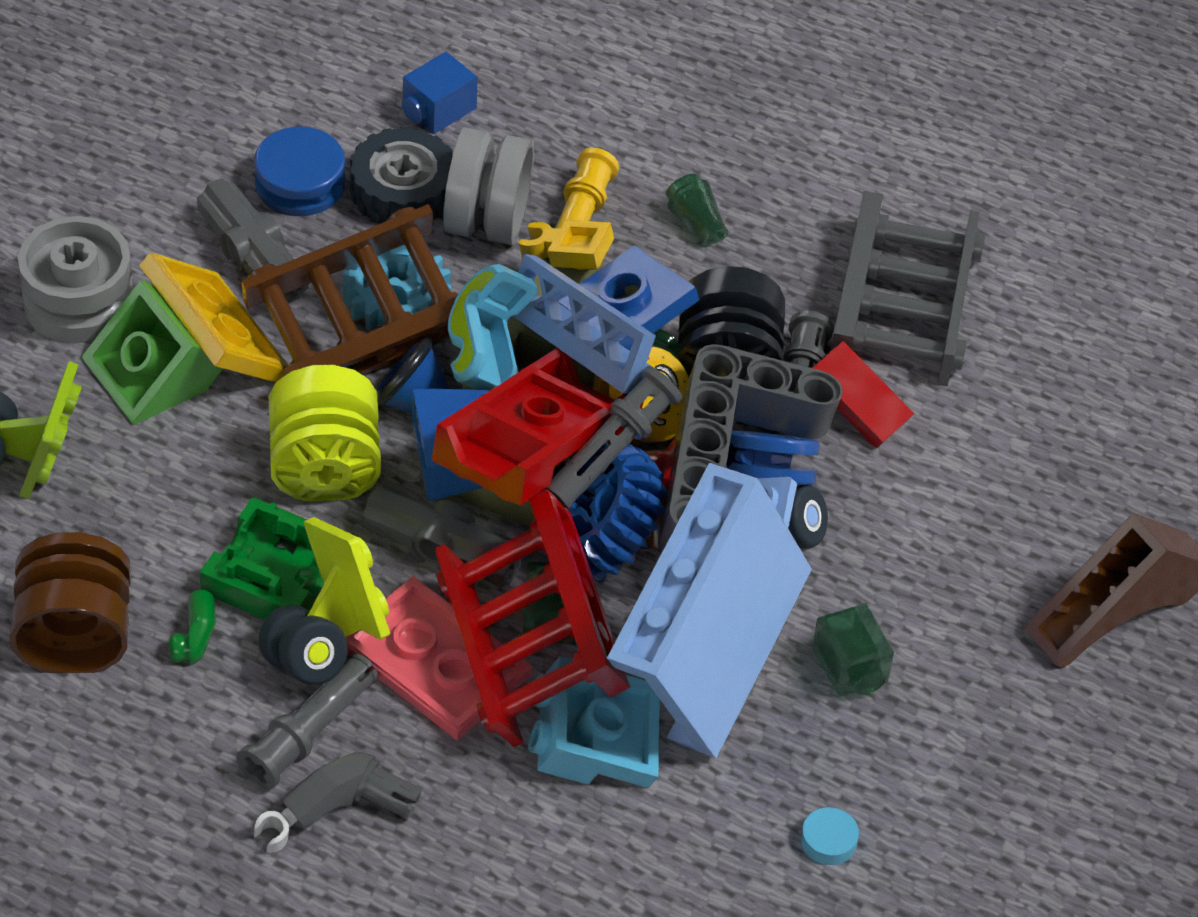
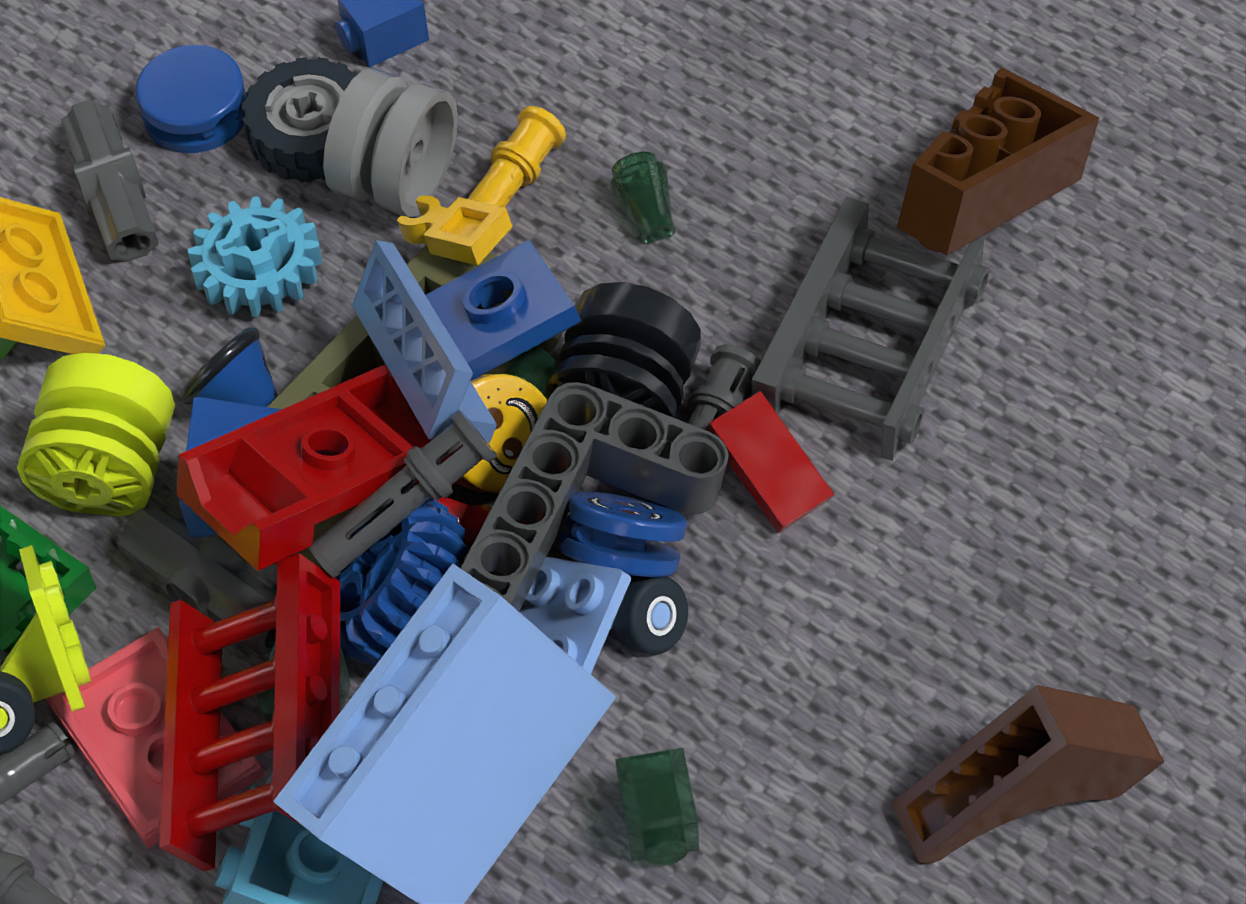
camera: 20 degrees right, 5 degrees up
reddish brown fence [242,204,458,376] -> none
medium azure animal [448,264,538,390] -> none
none -> reddish brown wedge [897,67,1099,256]

